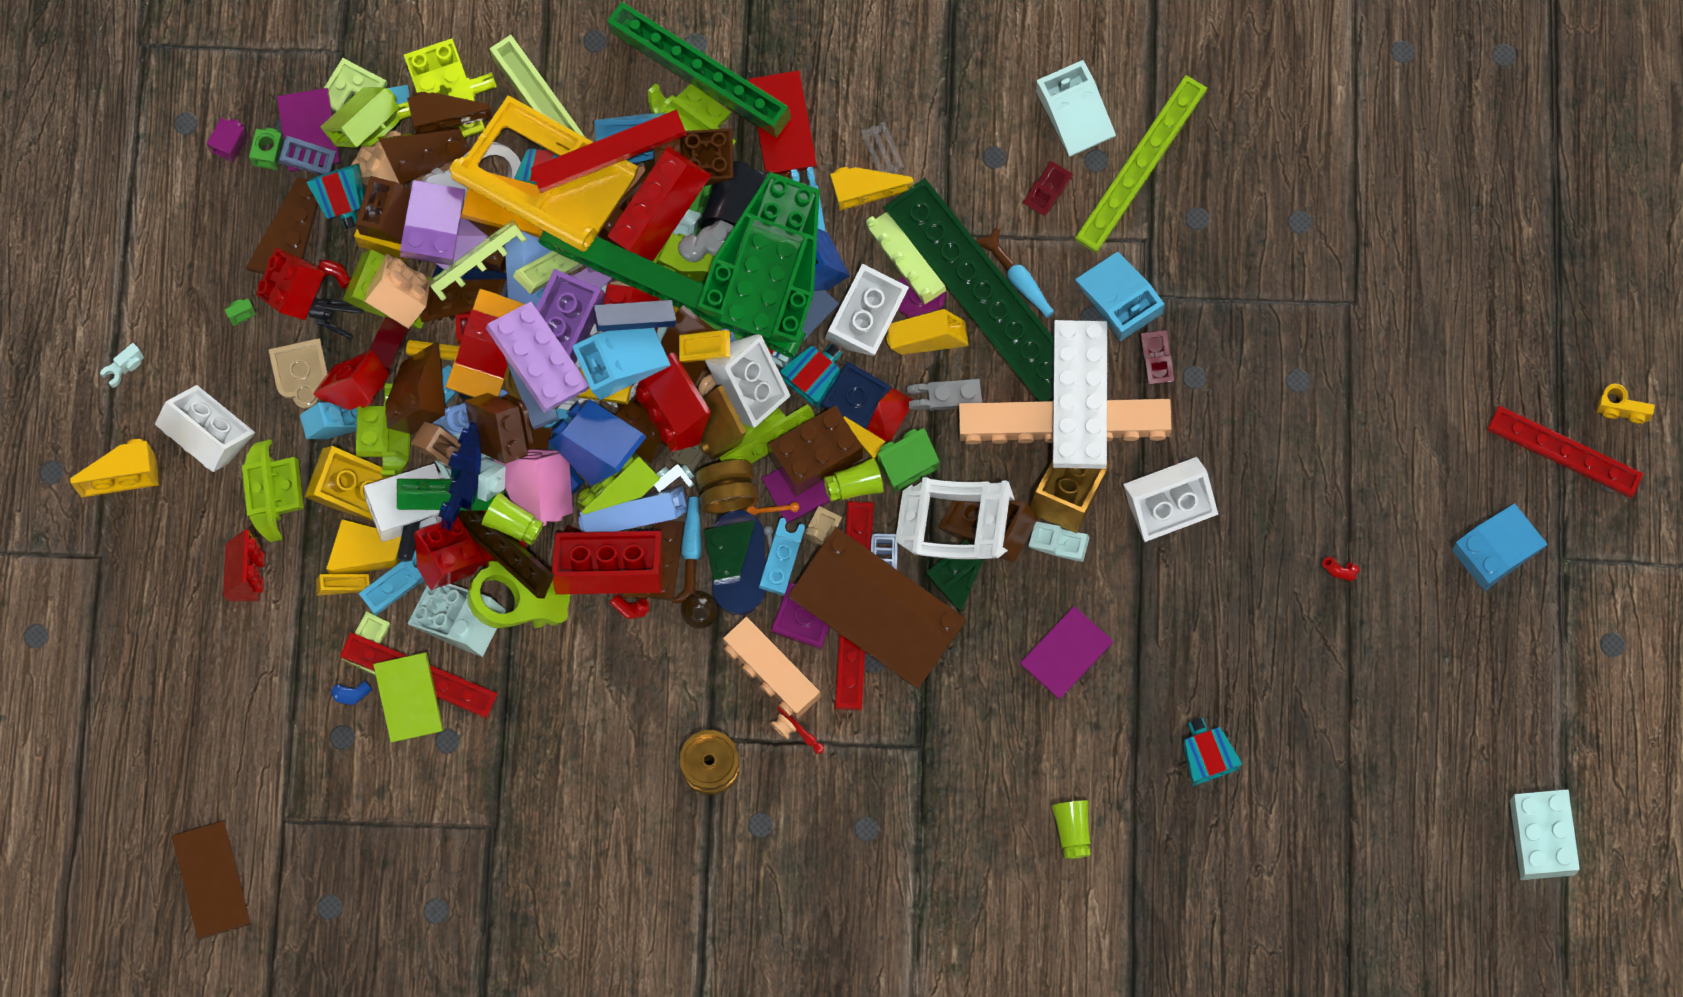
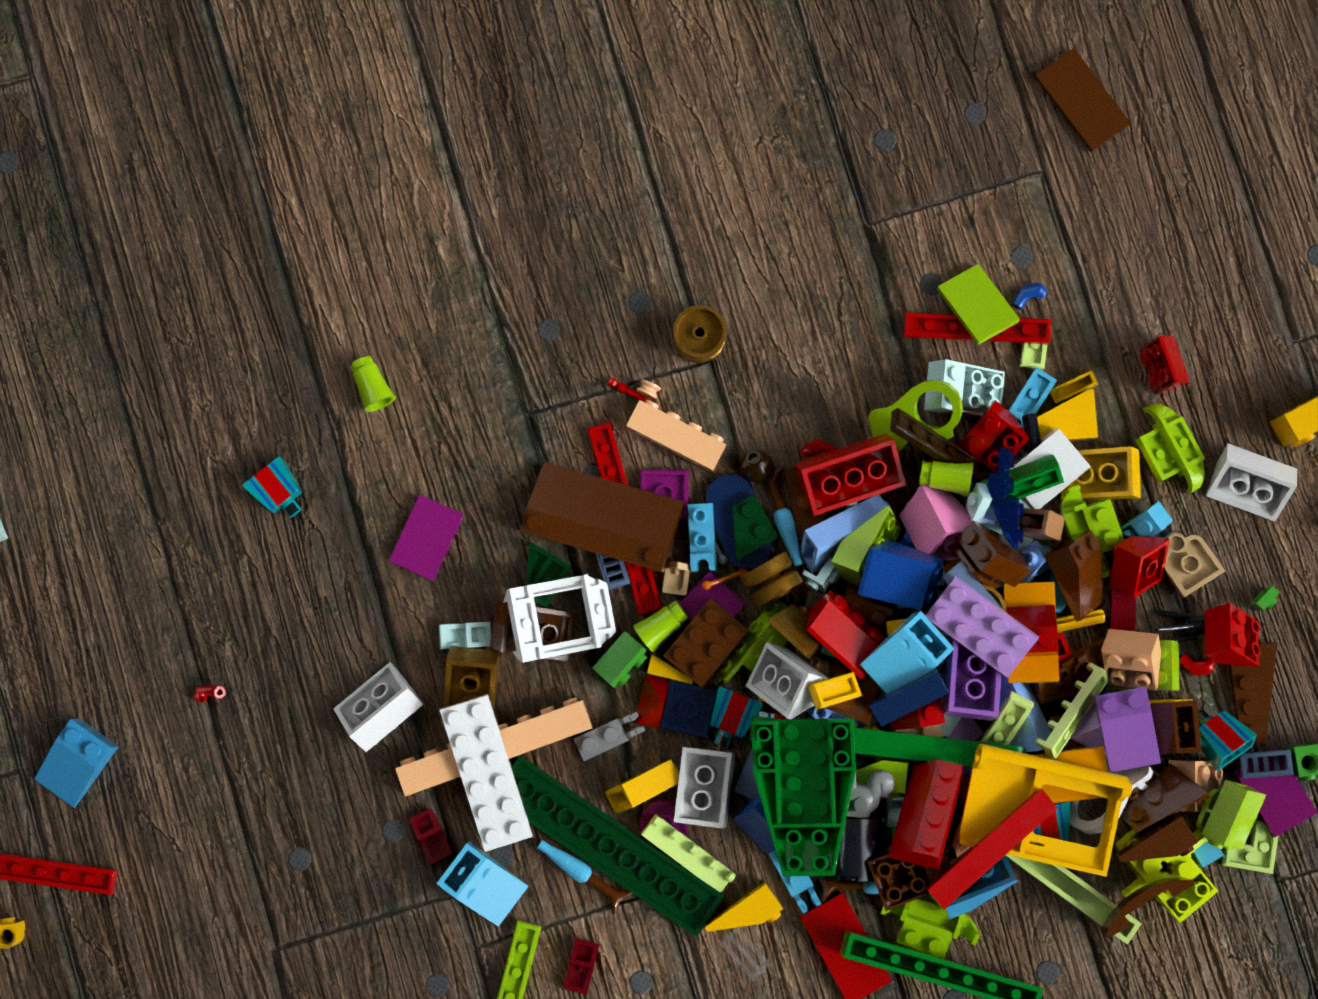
camera: 160 degrees right, 10 degrees up
none -> reddish brown slope [1101,877,1195,938]

